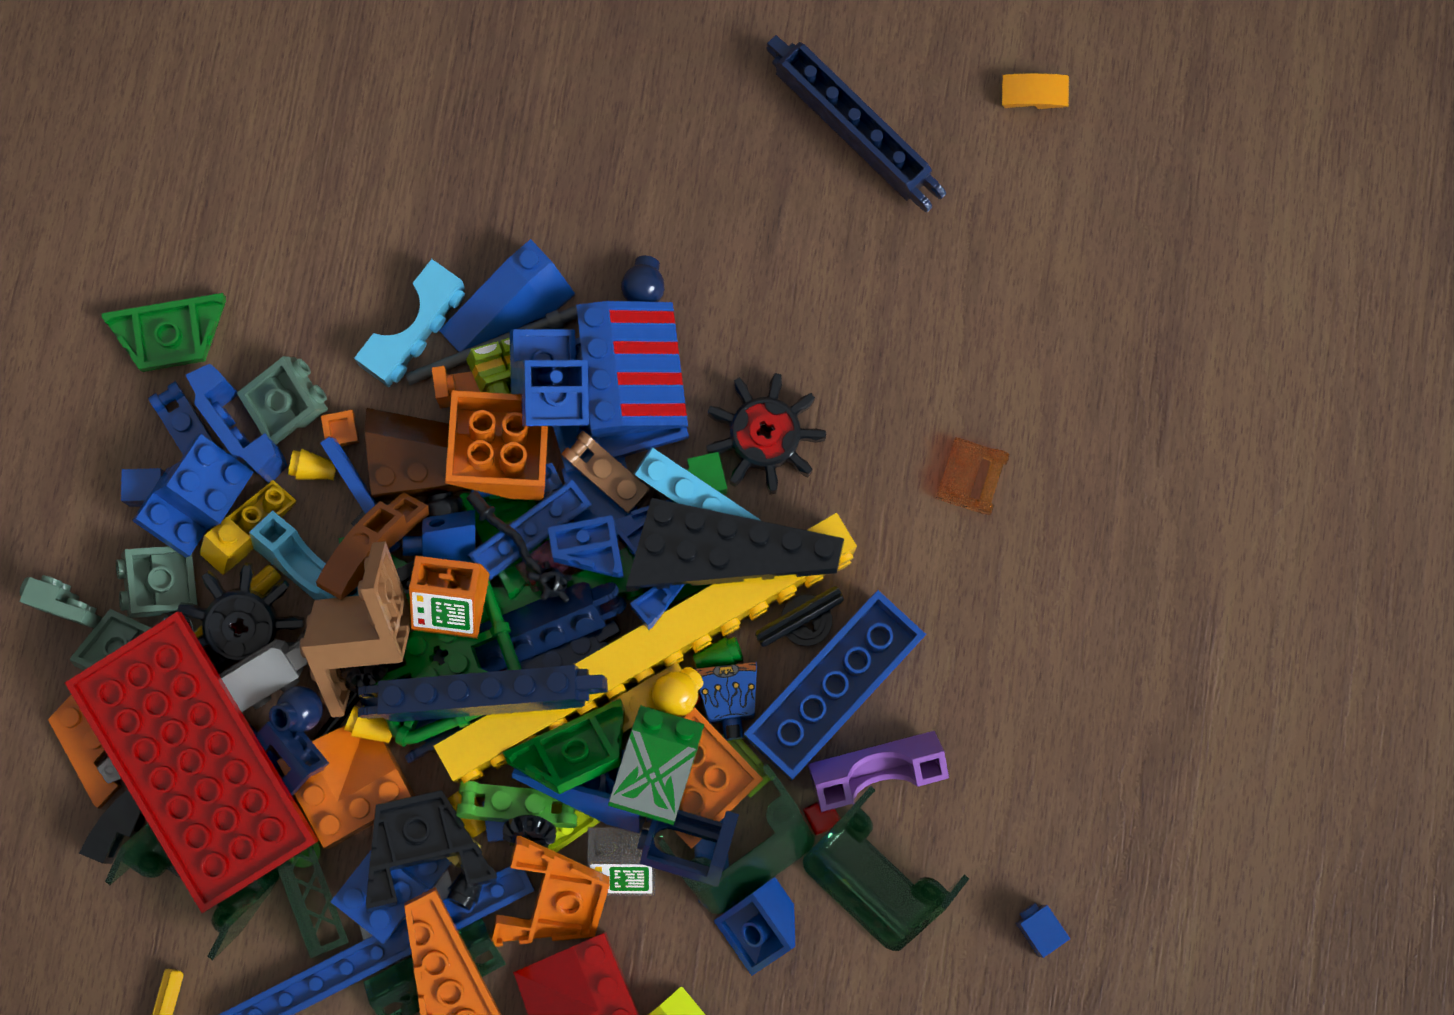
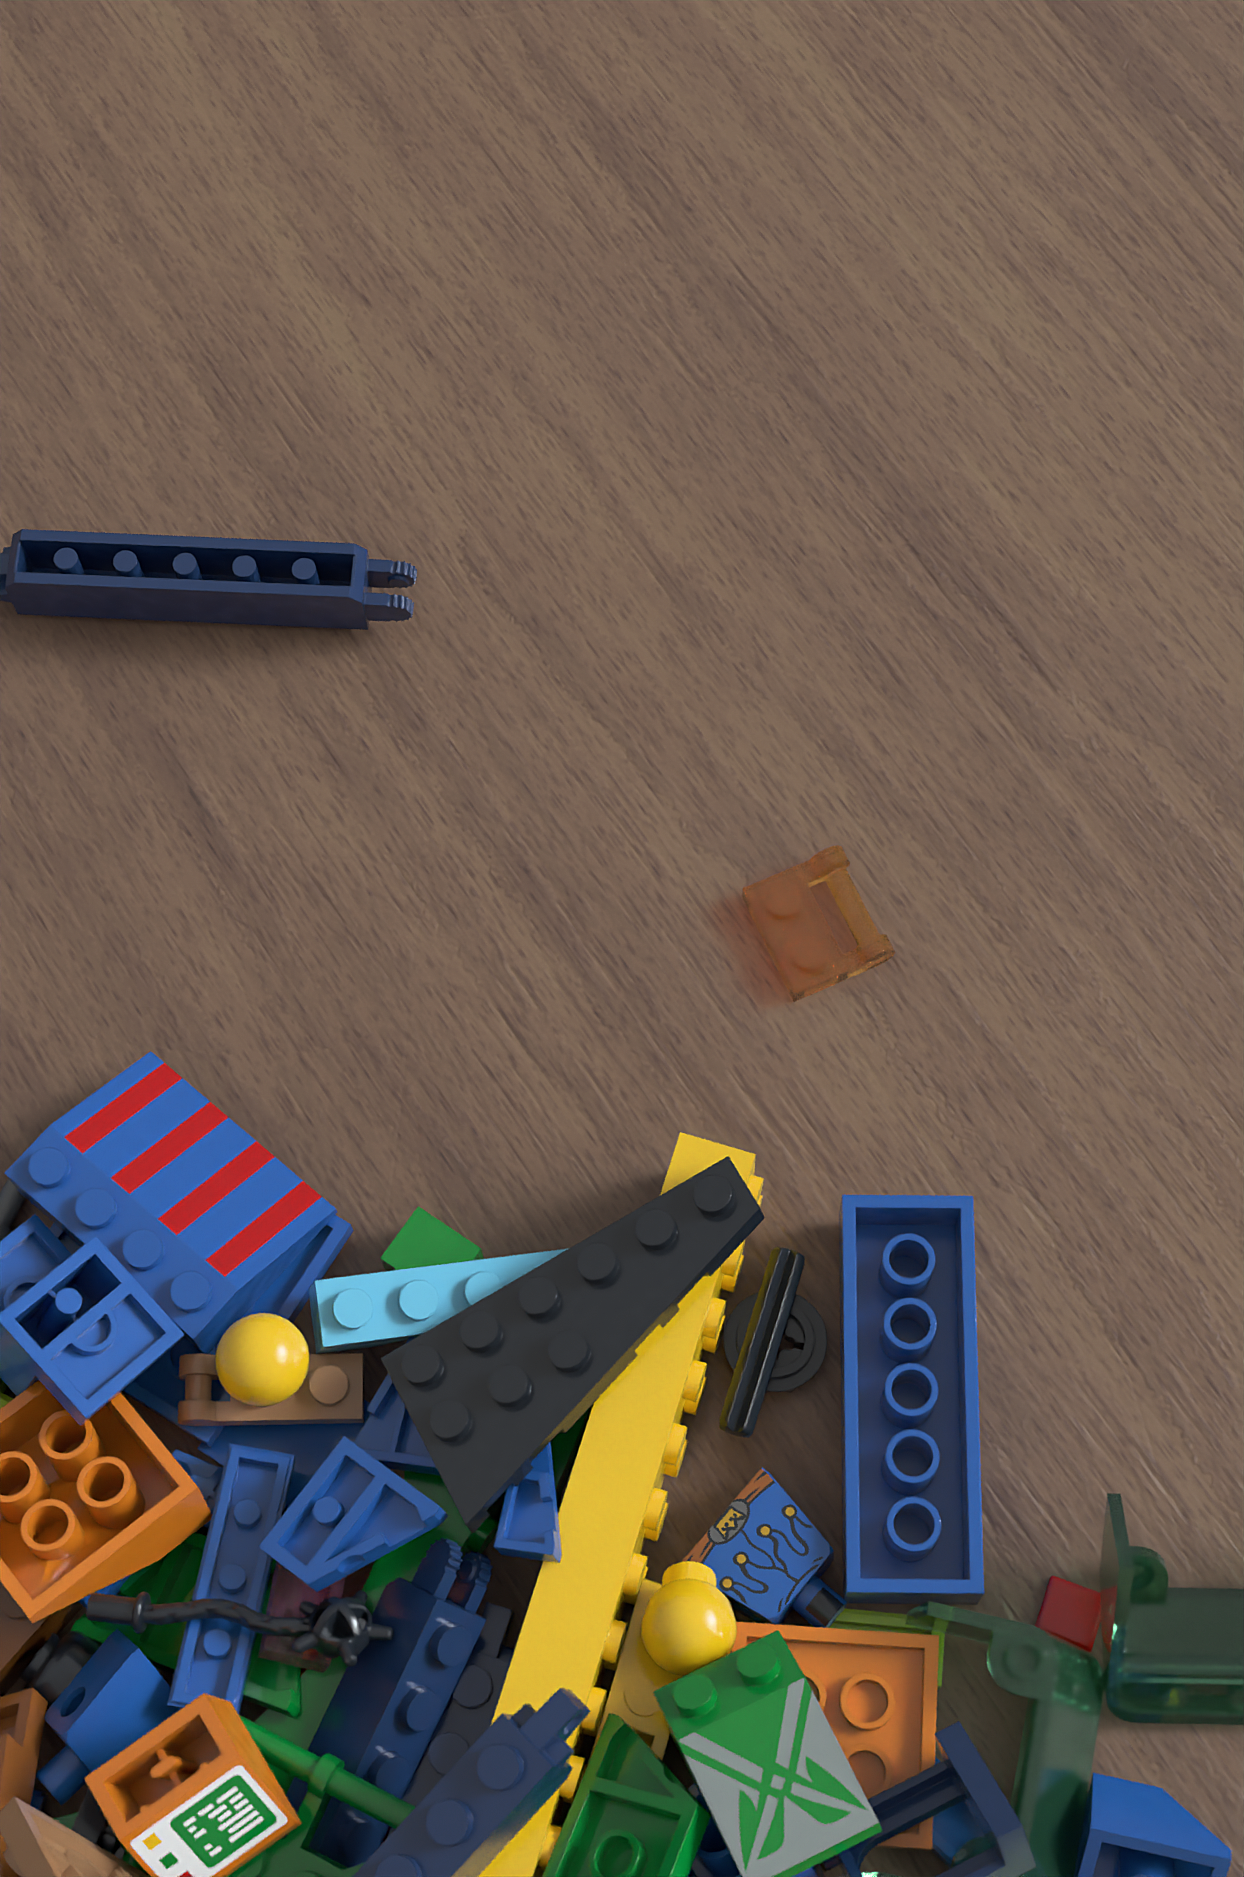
camera: 35 degrees left, 10 degrees down
dark blue piece [621,255,665,302] -> none
green cone [693,636,743,669] -> none
black gear [706,373,826,495] -> none
medium lavender arch [808,731,949,812] -> none
light orange slope [1002,73,1069,109] -> none
none -> yellow piece [215,1313,309,1407]

